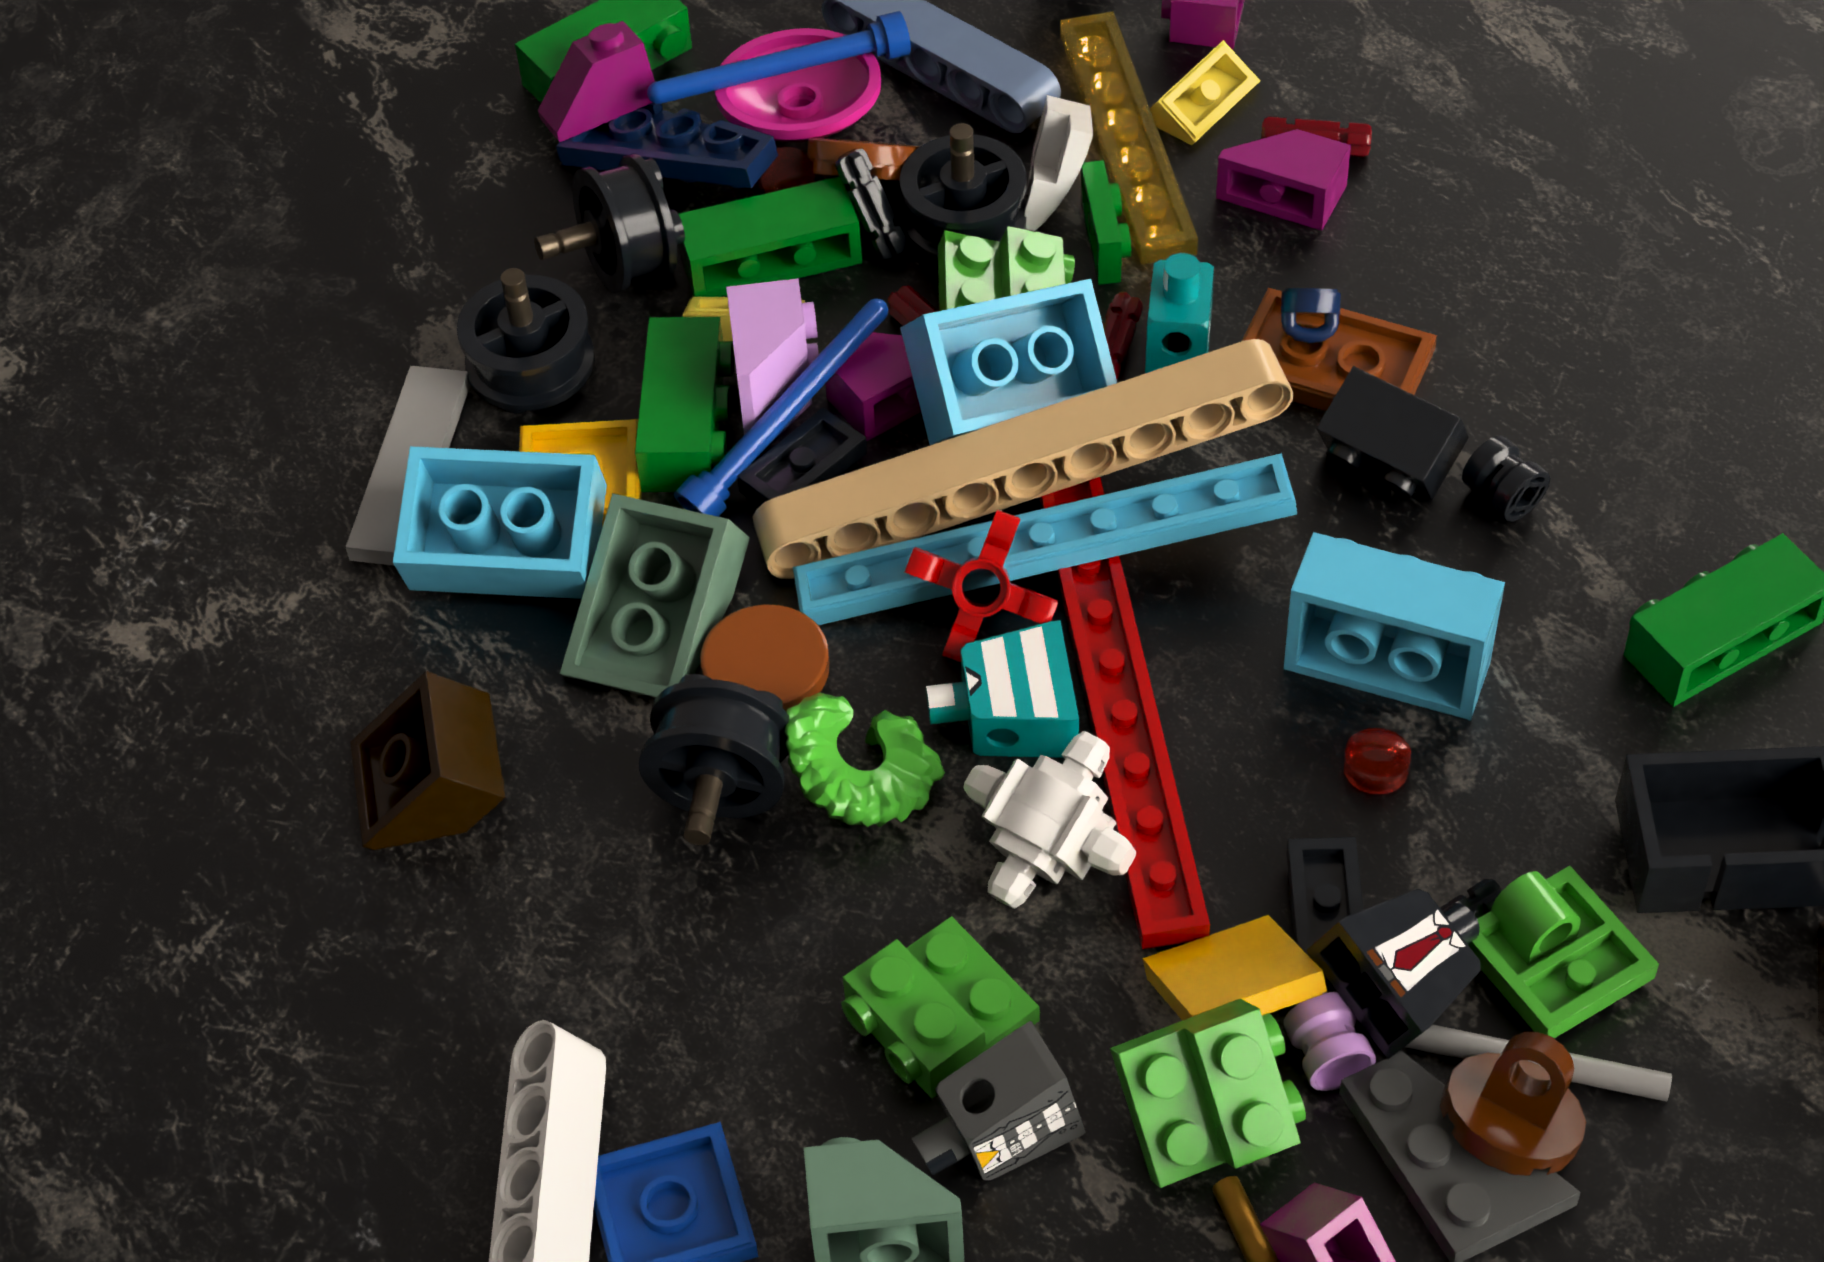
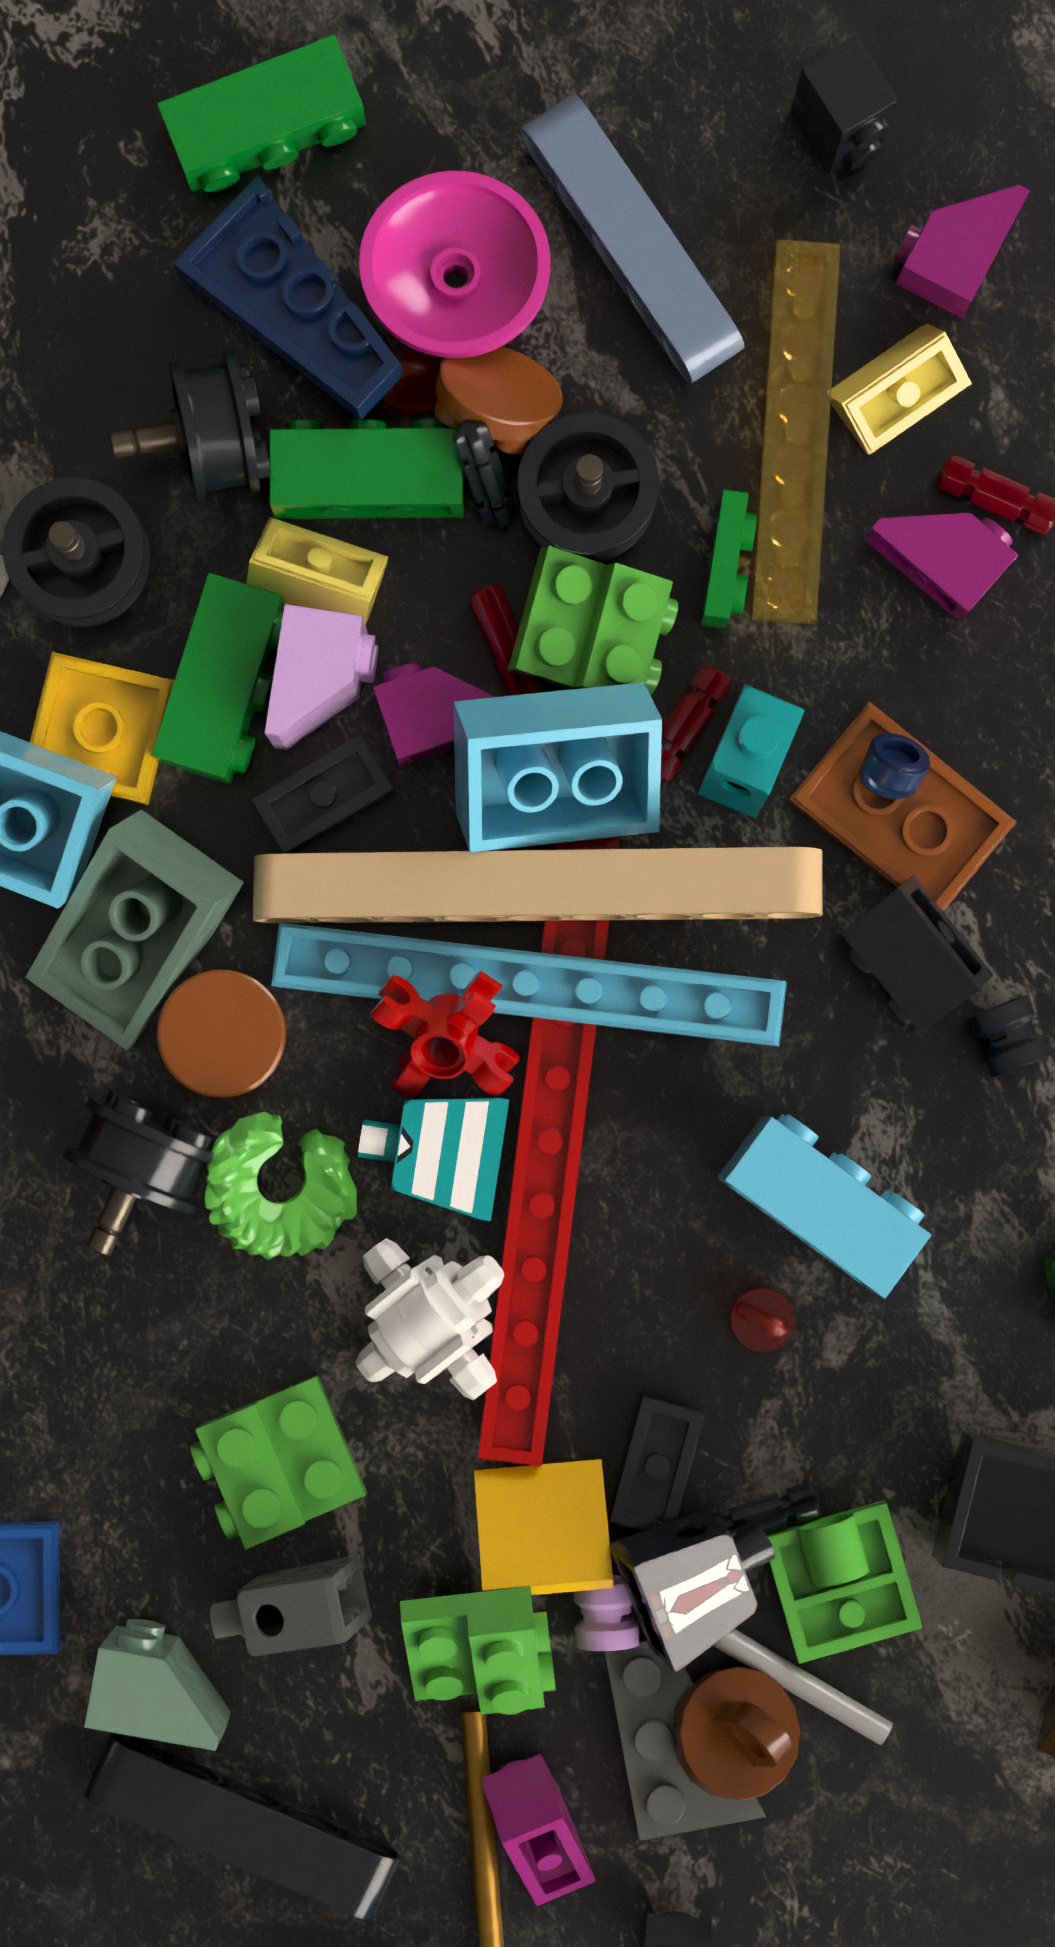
camera: 10 degrees right, 35 degrees up
magenta slope [538,21,655,142] -> none
blue piece [647,11,911,104] -> none
blue piece [673,298,888,517] -> none
white slope [1024,95,1093,231] -> none

